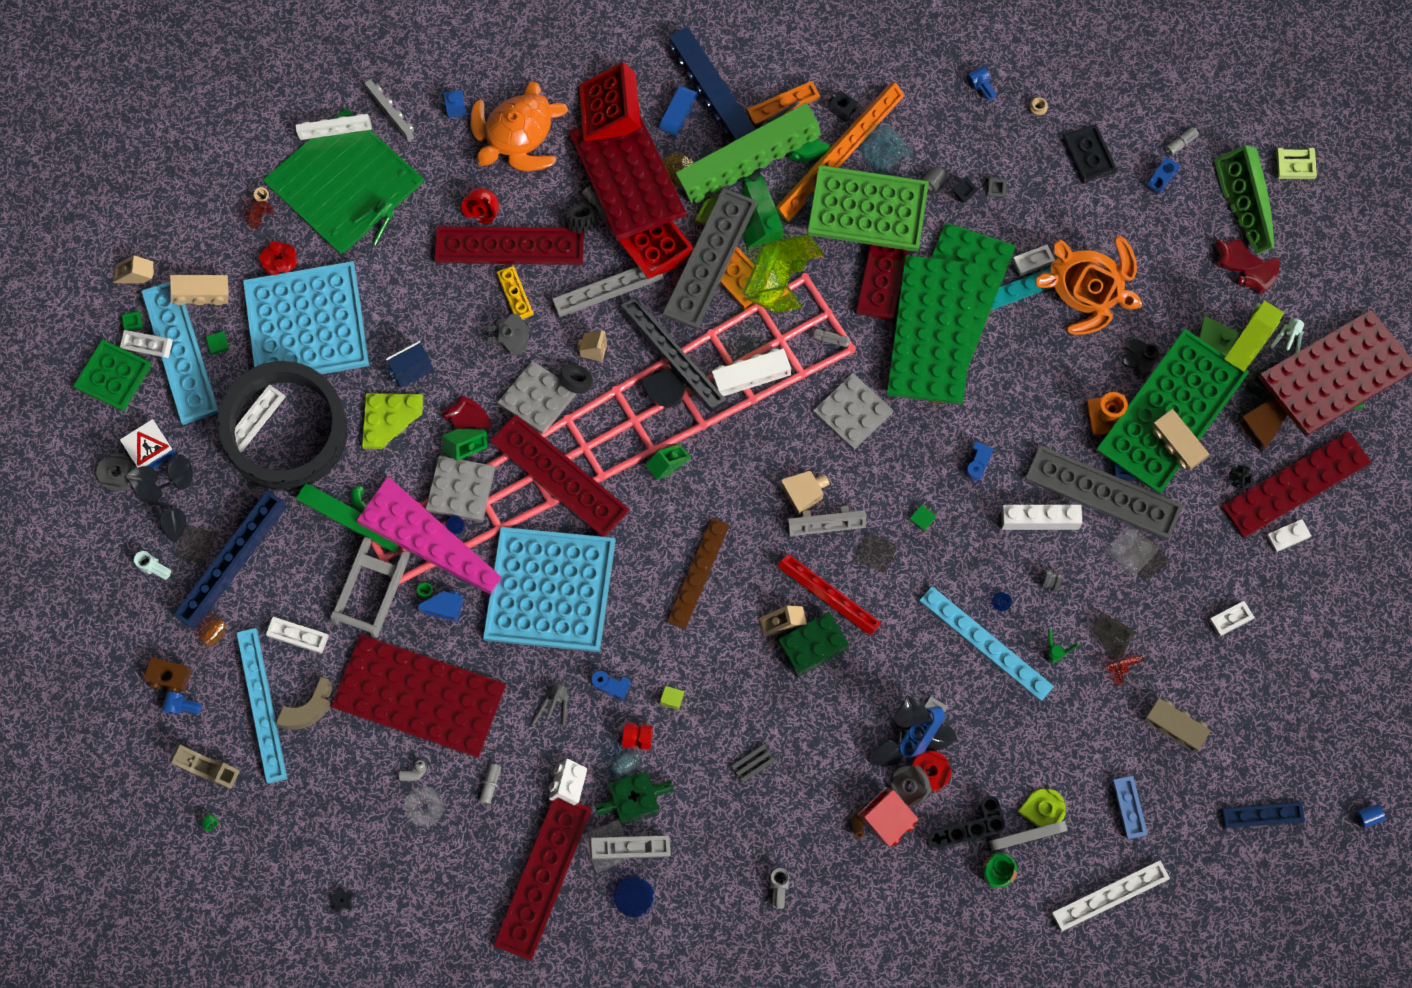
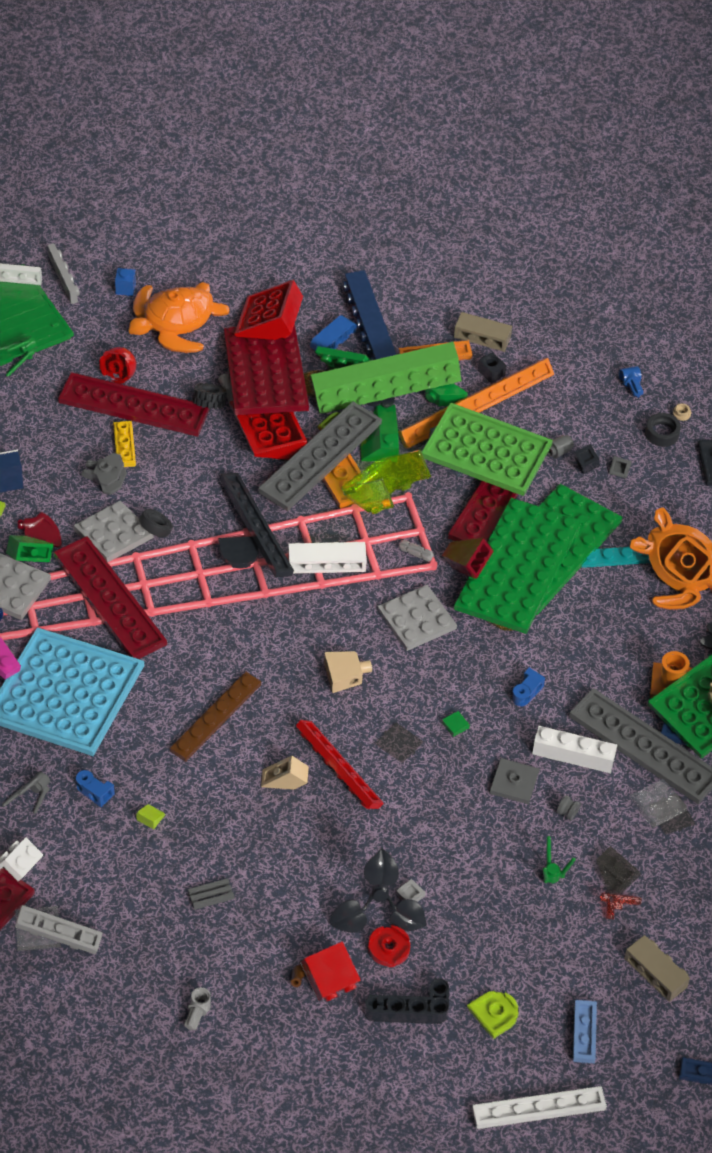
camera: 10 degrees right, 20 degrees down
light grey plate [553,267,663,318] -> none
tan slope [577,331,607,362] -> none
dark green brick [594,771,674,825] -> none
clear light blue head [611,750,641,779] -> none
clear blue tile [614,876,655,918] -> none
red wheel [622,722,653,751] -> none
green slope [646,444,691,480] -> none
dark green brick [778,611,850,678] -> none
light grey hinge [788,506,866,536] -> none
clear light blue bracket [859,125,914,175] -> none
dark grey plate [891,765,931,806] -> none
blue beam [900,706,945,757] -> none
medium azure plate [919,586,1054,702] -> none
green hair [983,852,1018,888] -> none
light grey beam [989,821,1068,851] -> none
clear blue plate [992,592,1012,612] -> none
white plate [1013,245,1055,276] -> none
none -> green plate [315,346,370,370]
none -> dark red slope [442,538,494,579]
none -> dark tan brick [454,312,512,352]
none -> dark grey plate [490,758,540,804]
none -> black tyre [645,413,681,447]

